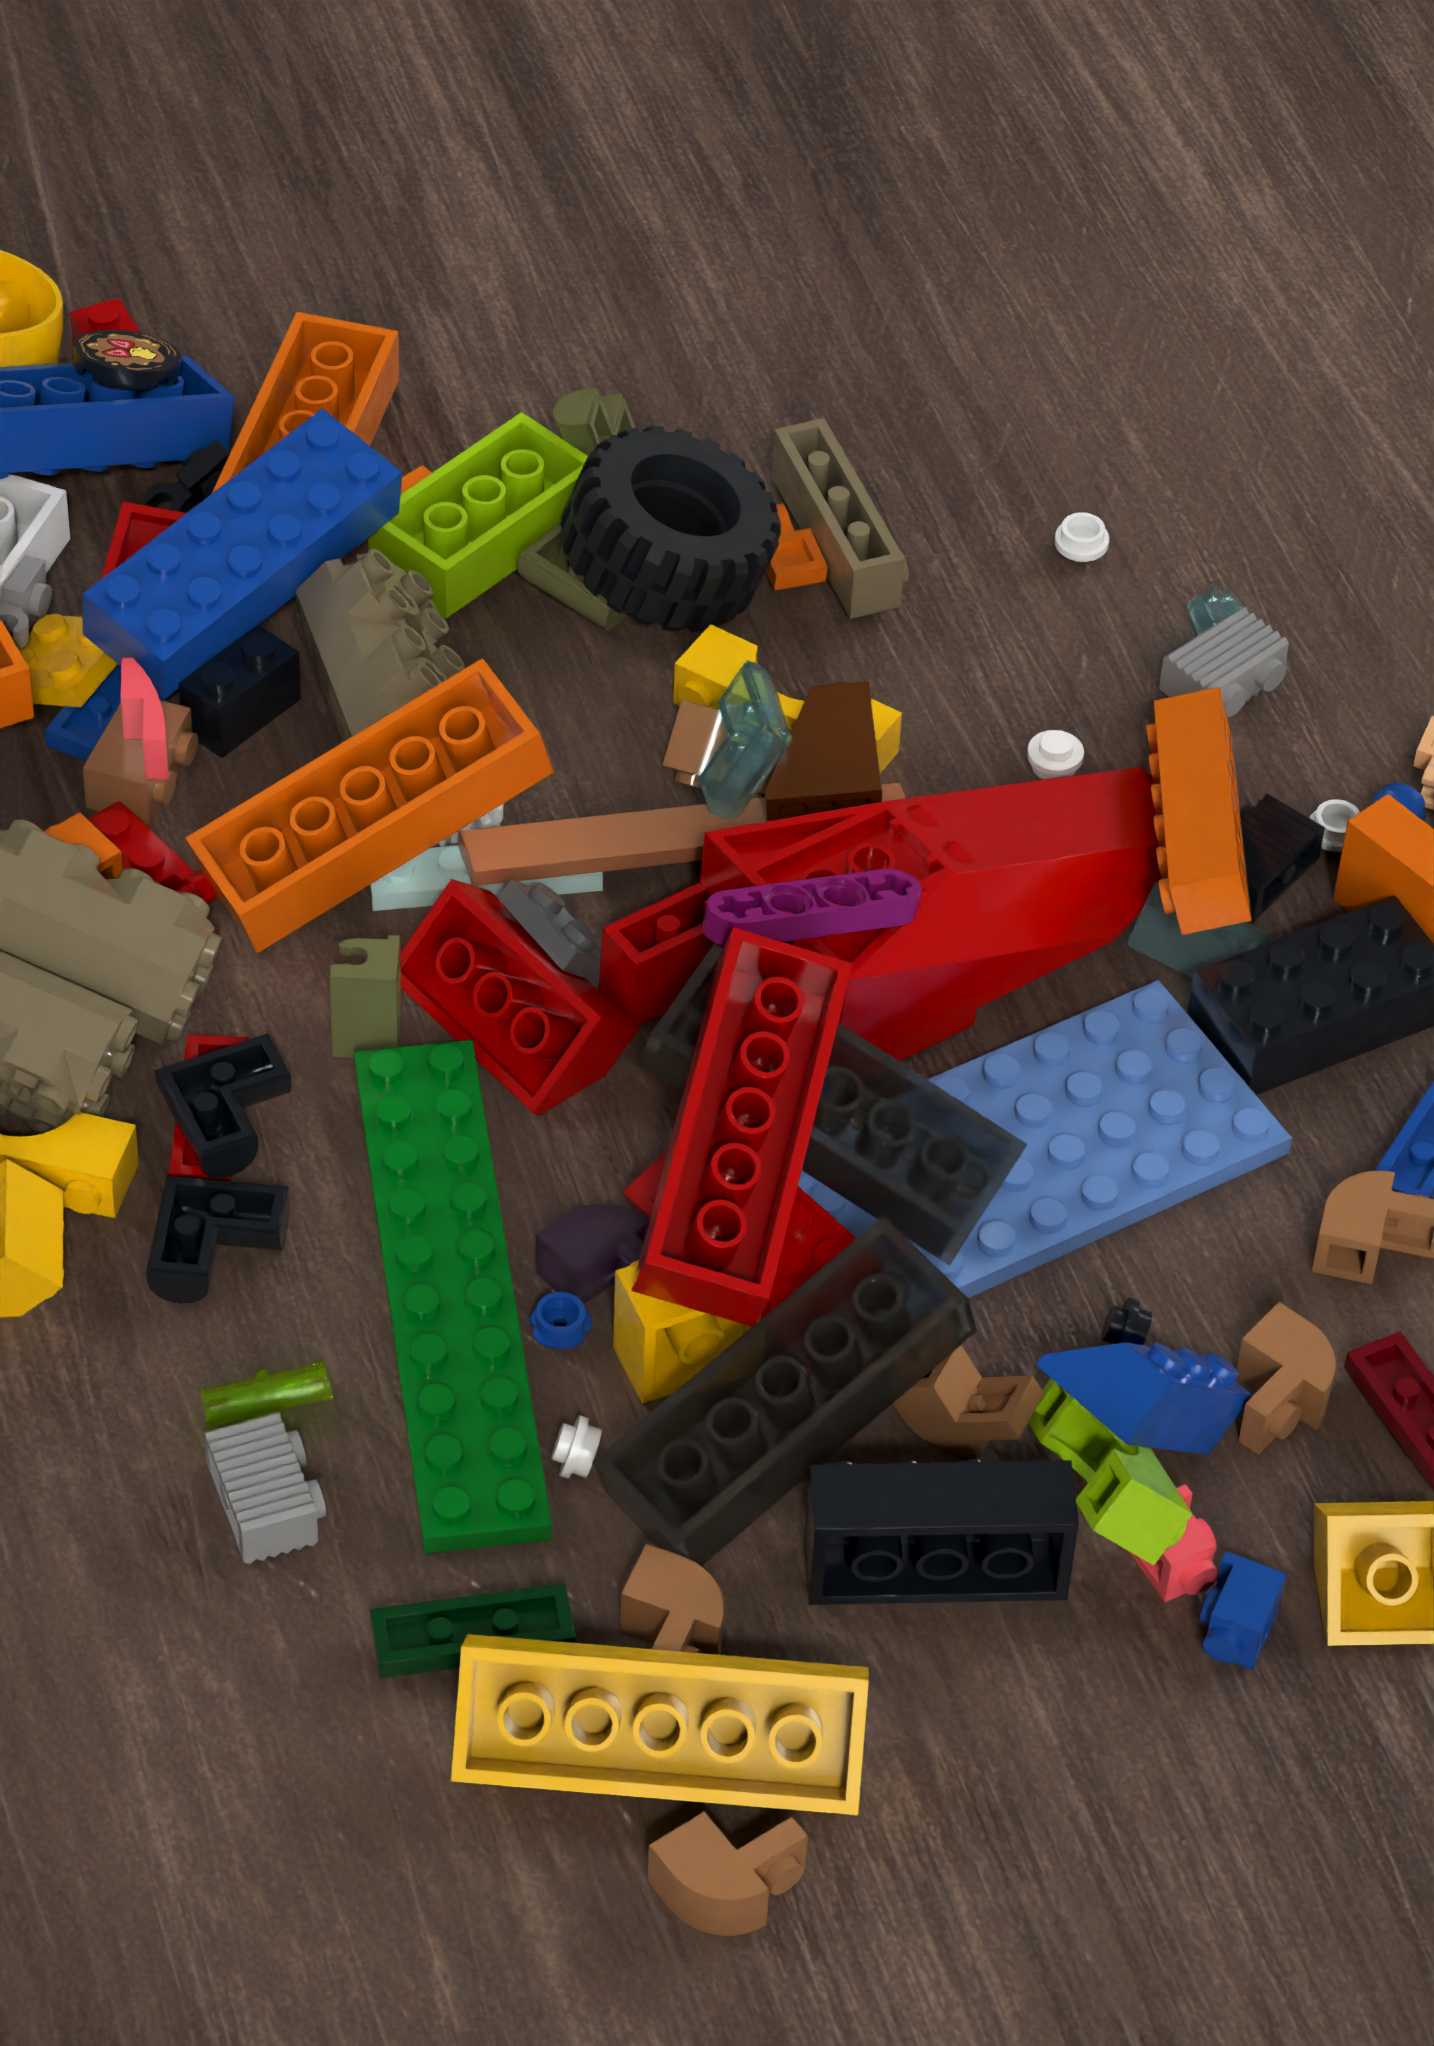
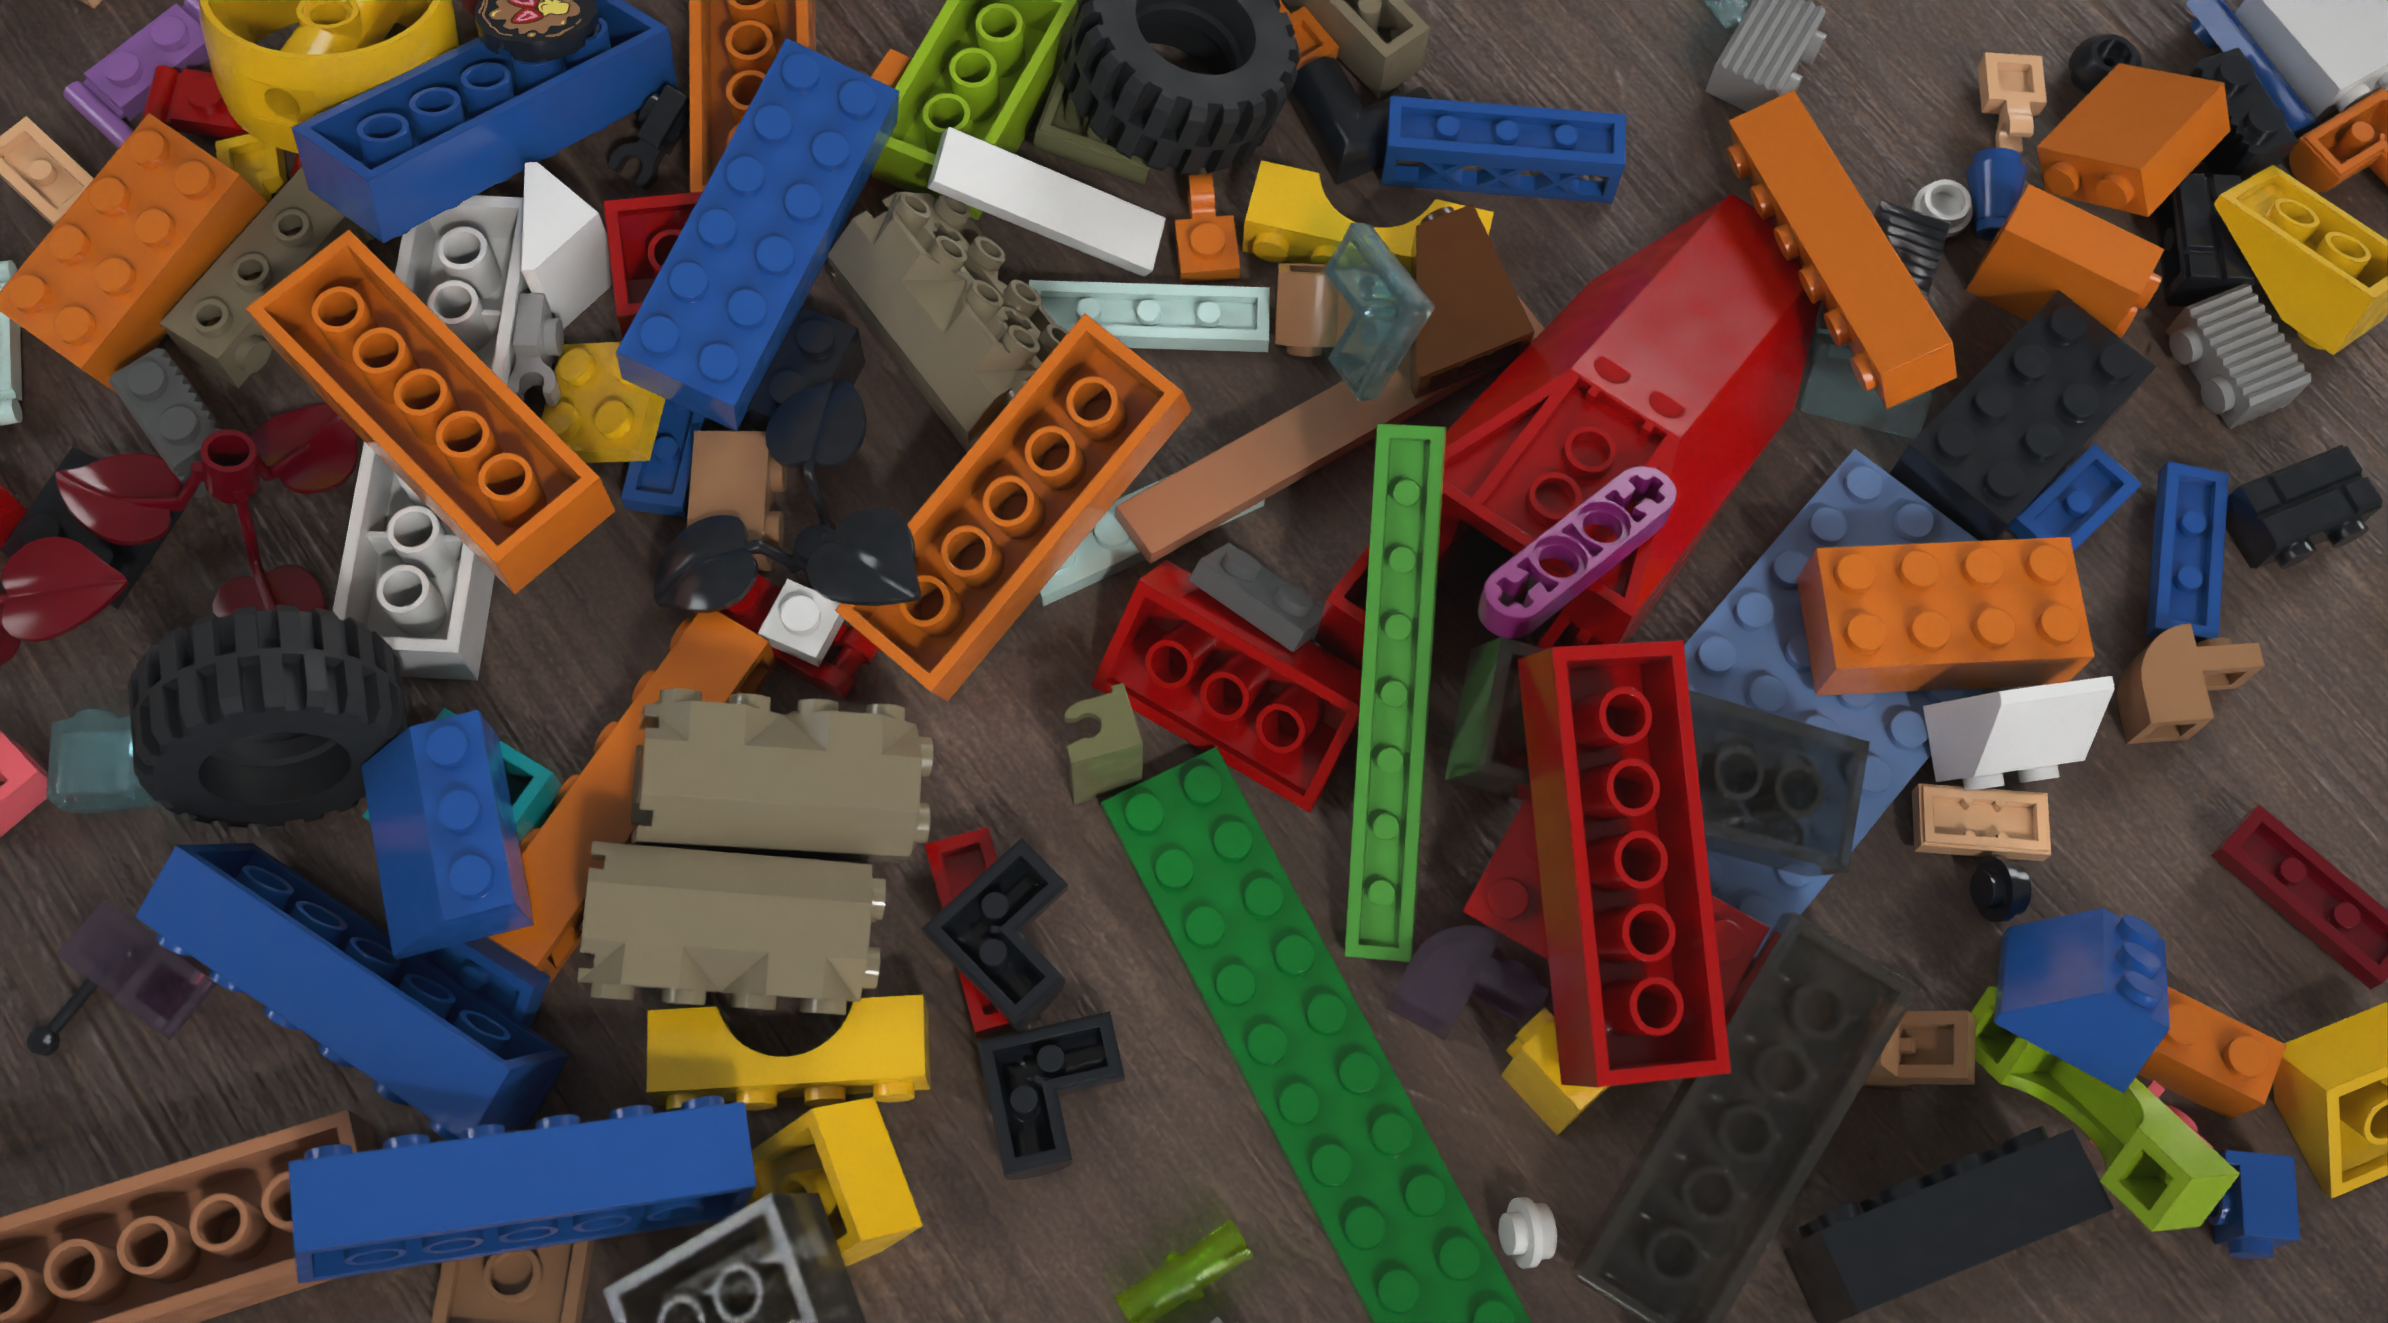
camera: 20 degrees left, 20 degrees up
coral slope [120,658,169,780] -> none
blue plate [530,1292,592,1350] -> none
white plate [1027,730,1084,780] -> none
medium nougat brick [1237,1302,1336,1455] -> none
none -> white slope [521,162,613,329]
none -> black plant [653,378,921,613]
none -> white plate [758,579,844,667]
none -> white tile [927,127,1166,277]
none -> light aqua plate [1029,280,1270,352]
none -> orange plate [1174,173,1240,284]
none -> black brick [1288,57,1433,185]
none -> bright green plate [1345,424,1446,962]
none -> blue fence [1381,96,1626,204]
none -> orange brick [1797,537,2095,696]
none -> light nougat plate [1912,784,2051,861]
none -> white slope [1923,676,2115,791]
none -> blue plate [2008,443,2142,553]
none -> orange brick [2138,987,2286,1120]

